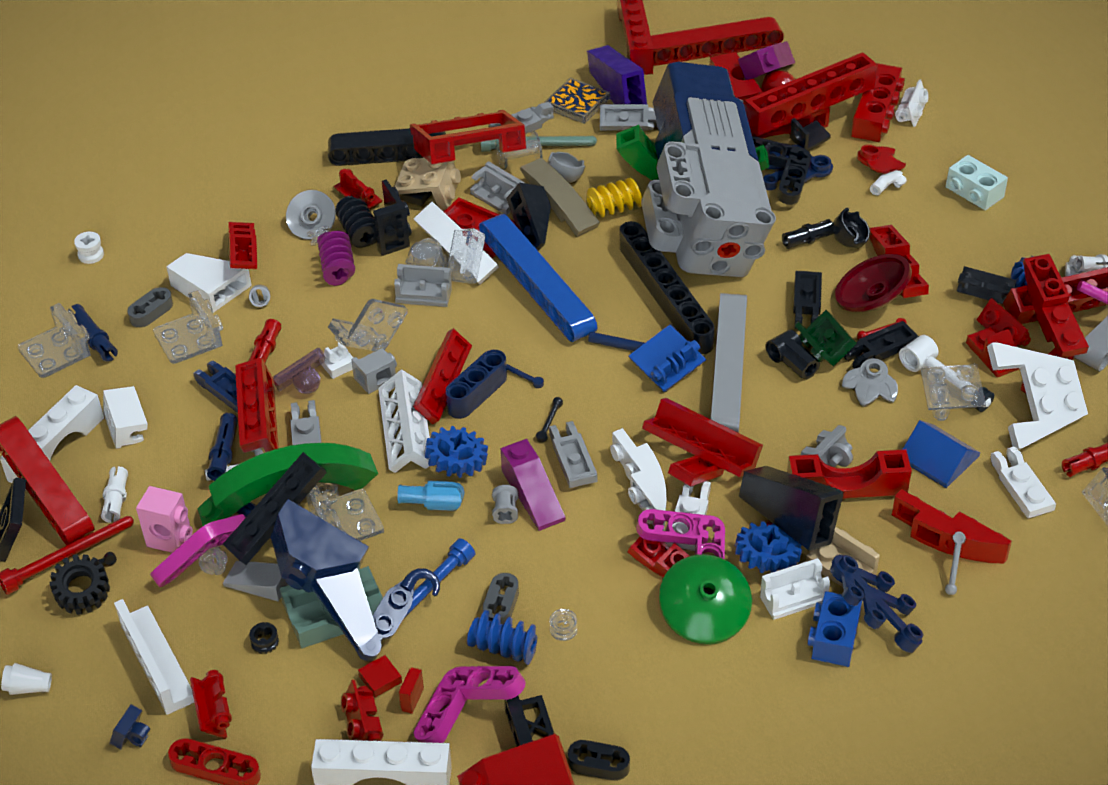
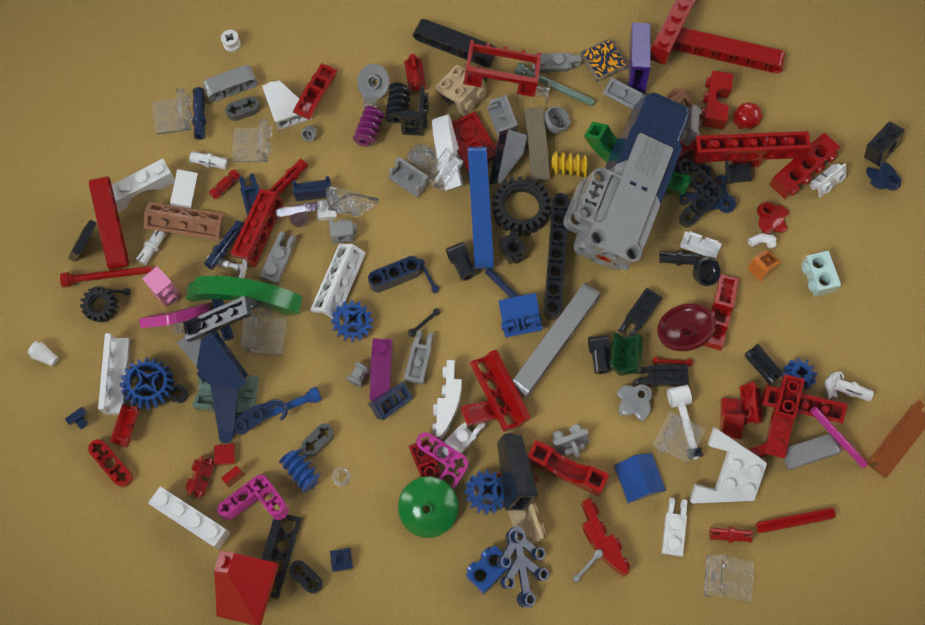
camera: 30 degrees right, 25 degrees up
dark azure arm [397,481,465,511] -> none
red tile [413,328,472,425] -> none
magenta slope [738,41,795,80] -> none
white hinge [760,558,830,620] -> none
none -> blue gear [120,357,175,410]
none -> nougat fence [143,202,224,240]
none -> white pin [189,151,229,170]
none -> light grey beam [203,65,257,102]
none -> red axle [208,169,240,199]
none -> dark blue hinge [292,176,333,202]
none -> dark blue tile [330,548,353,572]
none -> dark blue slope [368,382,413,420]
none -> black piece [446,242,476,281]
none -> black tyre [493,176,551,236]
none -> black brick [499,231,526,265]
none -> white hinge [680,231,722,260]
none -> orange slope [747,250,781,282]
none -> black brick [864,121,905,167]
none -> dark blue plate [866,162,901,191]

